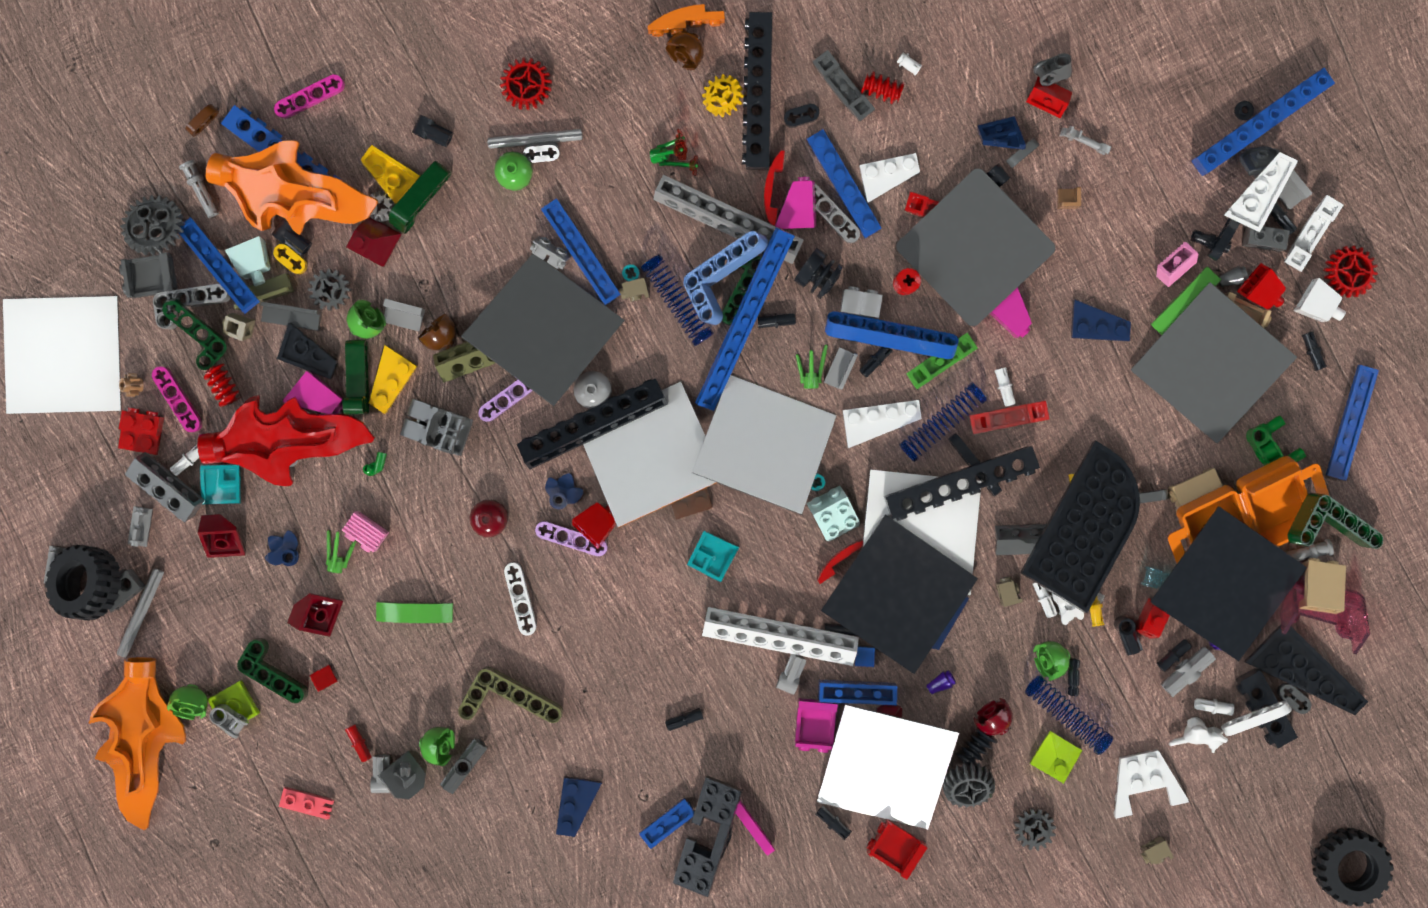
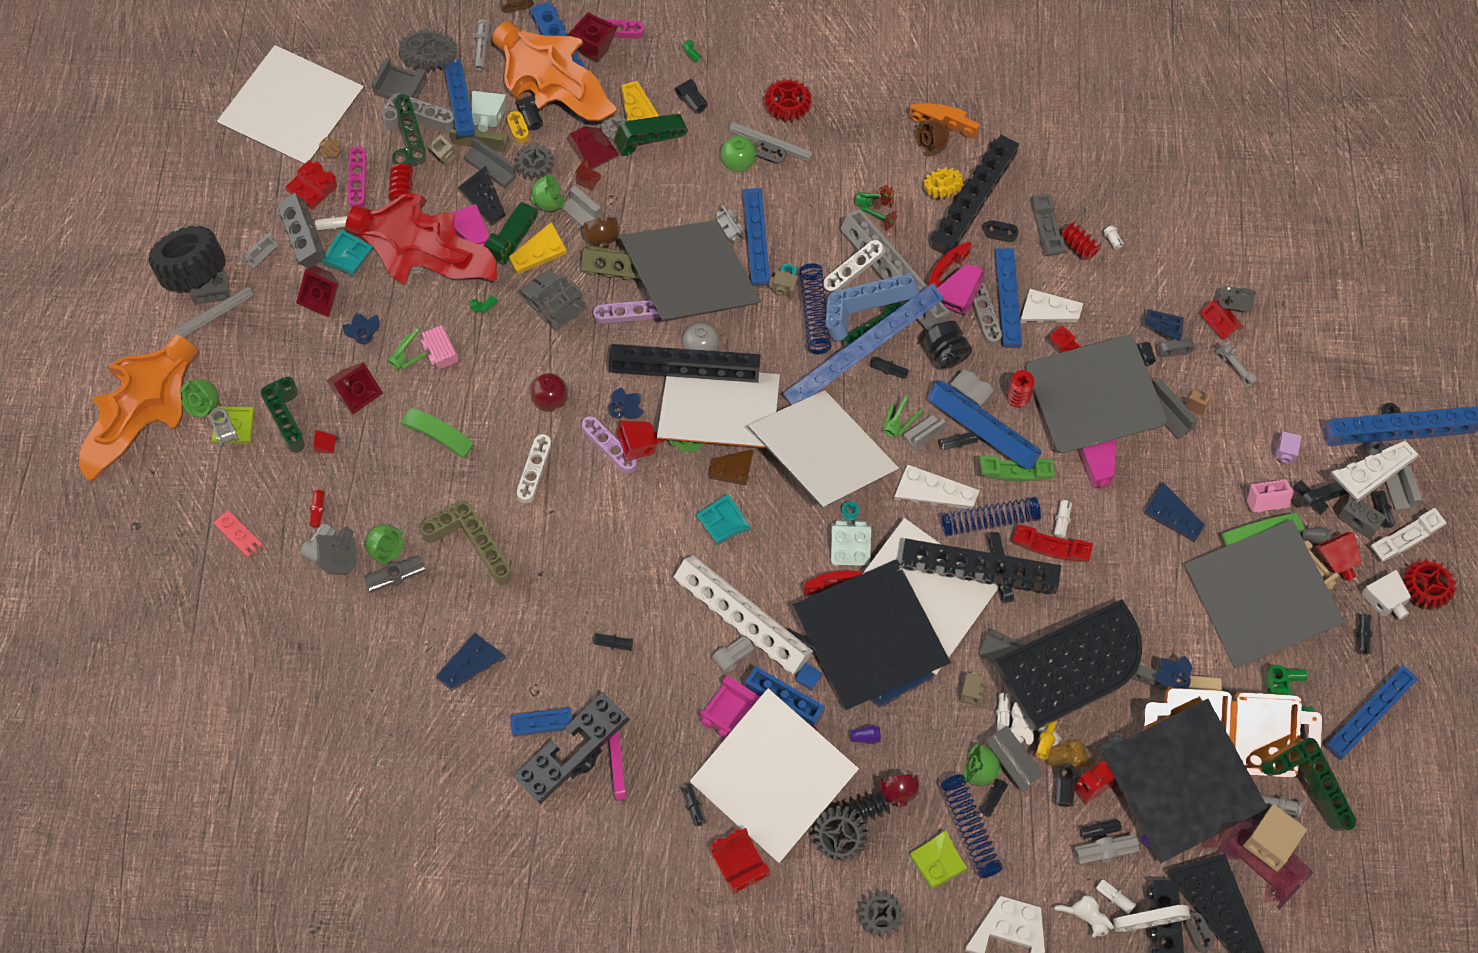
camera: 30 degrees right, 25 degrees down
none -> dark red slope [569,12,617,62]
none -> clear red panel [575,159,601,191]
none -> green arm [682,40,702,63]
none -> white beam [824,240,885,293]
none -> dark grey panel [987,726,1042,792]
none -> clear yellow piece [1046,741,1088,767]
none -> dark grey panel [1154,379,1198,439]
none -> dark blue plate [1155,656,1192,689]
none -> lavender brick [1275,431,1302,464]

